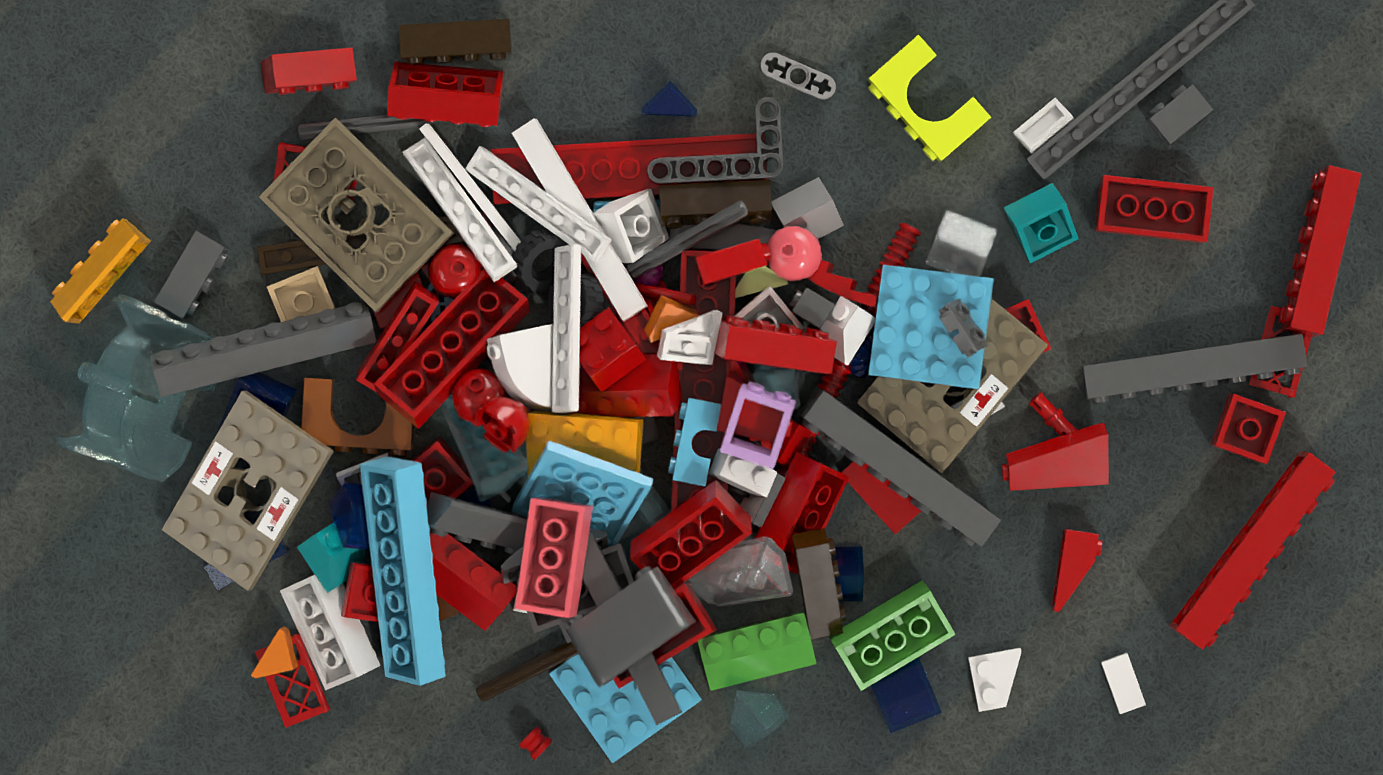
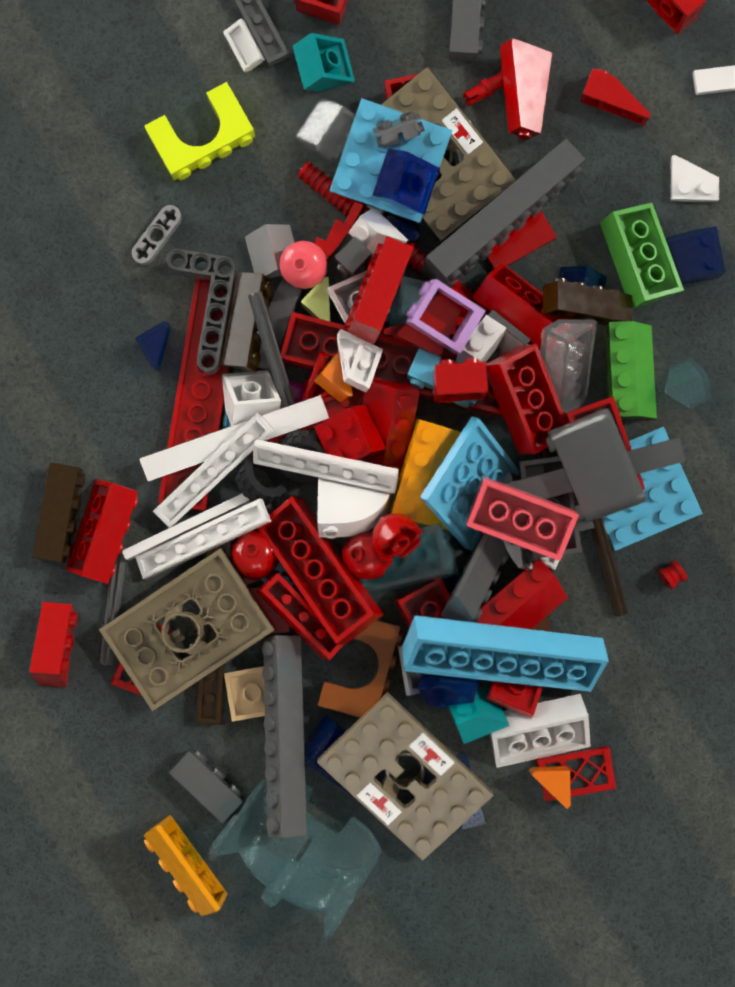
camera: 85 degrees left, 5 degrees down
red slope [695,239,771,286] -> none
none -> clear blue slope [372,149,440,215]
none -> red brick [432,358,488,403]

